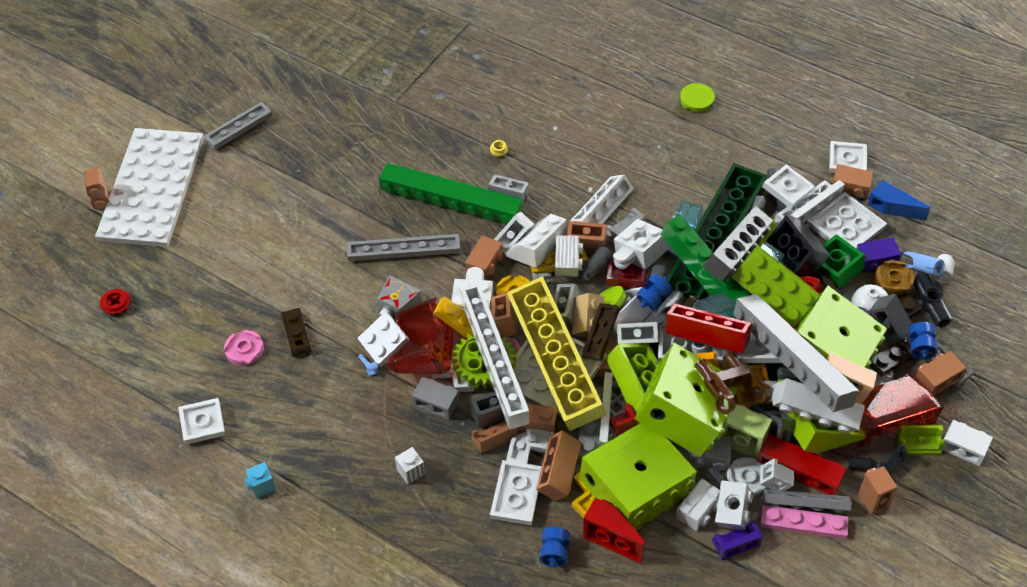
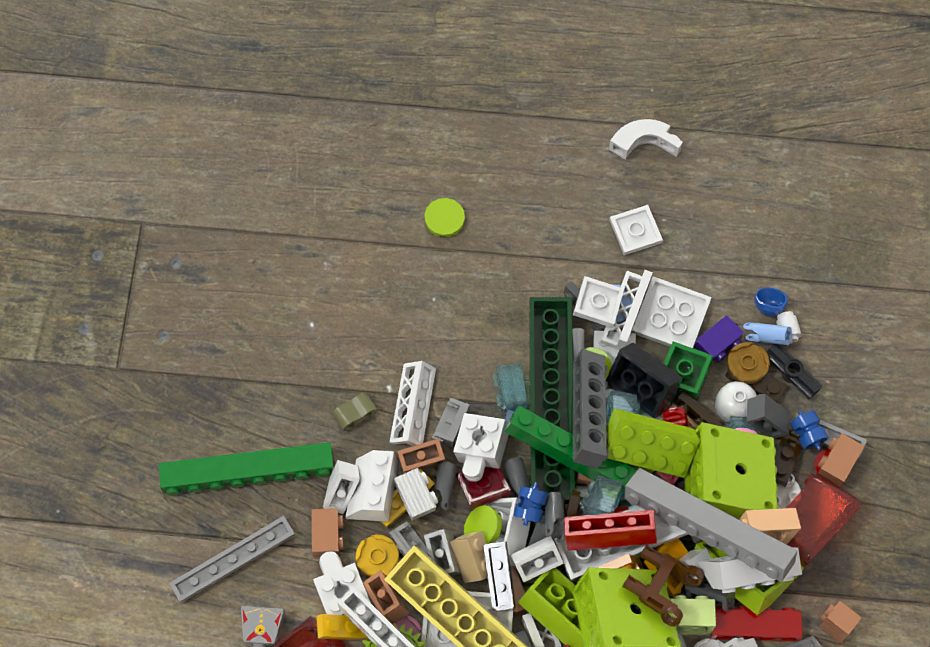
camera: 30 degrees left, 15 degrees up
light grey hinge [488,174,529,206] -> none
light yellow plate [490,140,508,157] -> none
nougat brick [832,164,873,199] -> none
black pin [848,444,907,475] -> none
blue slope [868,180,930,220] -> none
lime hinge [897,425,945,455] -> none
white brick [942,420,993,467] -> none
none -> olive axle [332,392,378,431]
none -> white arch [609,119,683,160]
none -> blue piece [754,287,788,317]

